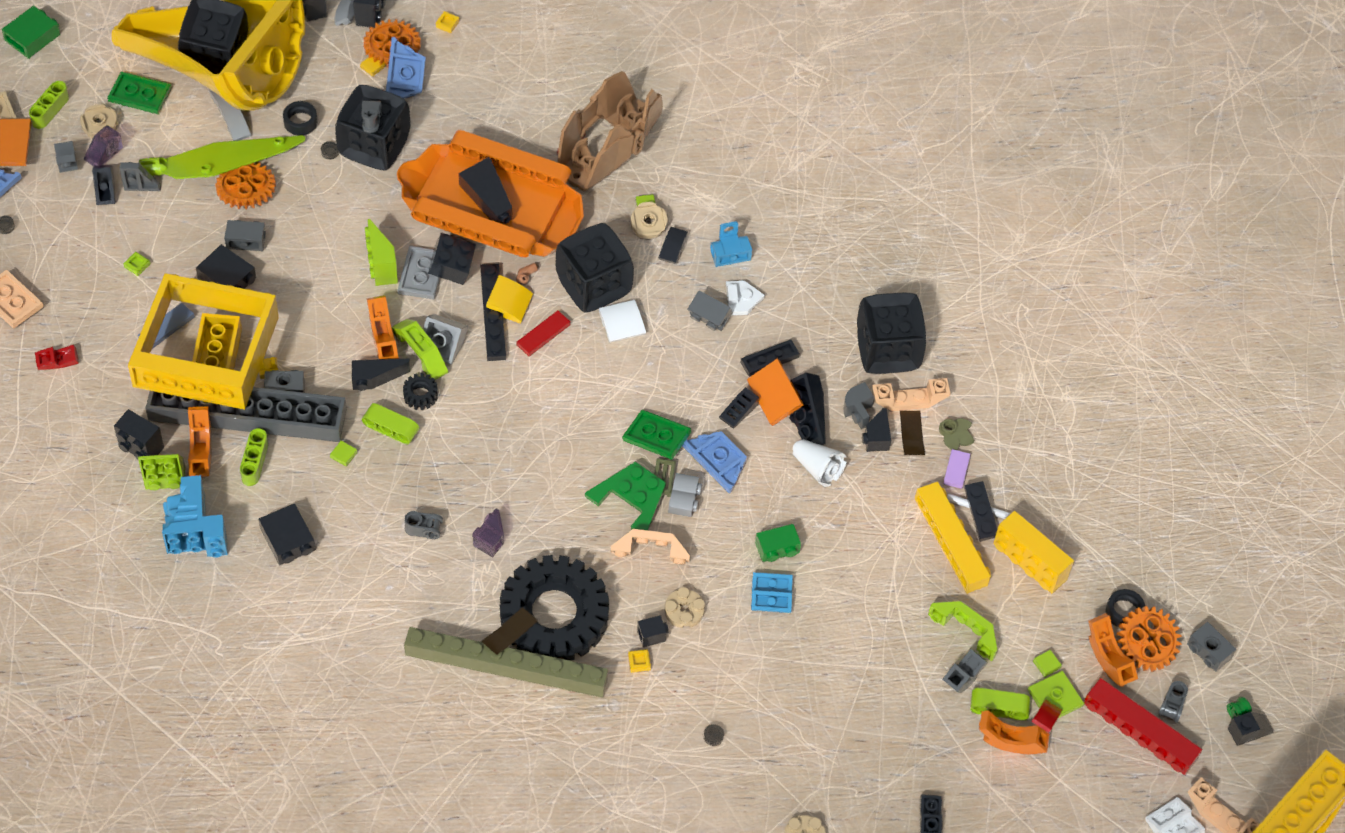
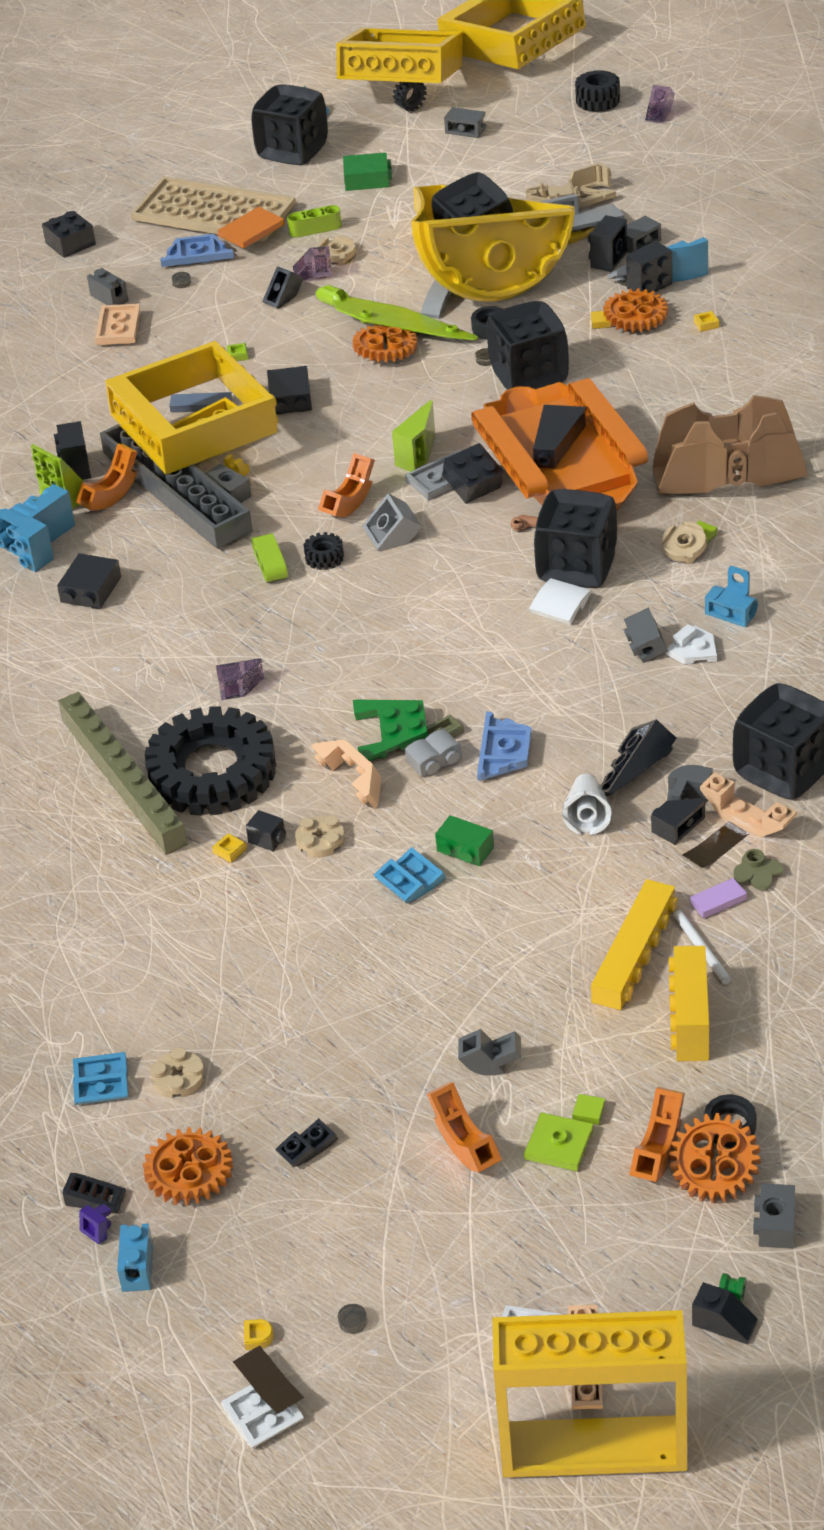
camera: 55 degrees right, 15 degrees down
red slope [35,344,79,370] -> none
dark grey brick [54,141,78,173] -> none
green tile [107,71,172,114] -> none
dark grey wing [120,162,161,191] -> none
dark grey brick [224,220,266,251] -> none
lime beam [240,428,268,486] -> none
lime tile [330,441,357,467] -> none
black slope [352,358,410,391] -> none
dark grey piece [361,100,382,133] -> none
medium blue wing [386,37,425,99] -> none
lime slope [391,319,448,380] -> none
dark grey piece [404,511,443,539] -> none
black plate [480,264,506,361] -> none
dark brown sticker [481,607,538,655] -> none
yellow slope [486,275,533,324] -> none
red tile [516,310,571,357] -> none
green tile [622,410,692,460] -> none
black slope [658,227,688,264] -> none
clear smoke tile [703,724,724,746] -> none
black slope [719,387,759,429] -> none
black plate [740,339,800,377] -> none
orange tile [747,359,804,426] -> none
lime slope [928,601,997,661] -> none
black plate [964,481,997,542] -> none
lime beam [970,688,1030,720] -> none
red slope [1032,699,1062,733] -> none
red brick [1084,678,1203,775] -> none
dark grey piece [1158,681,1188,723] -> none

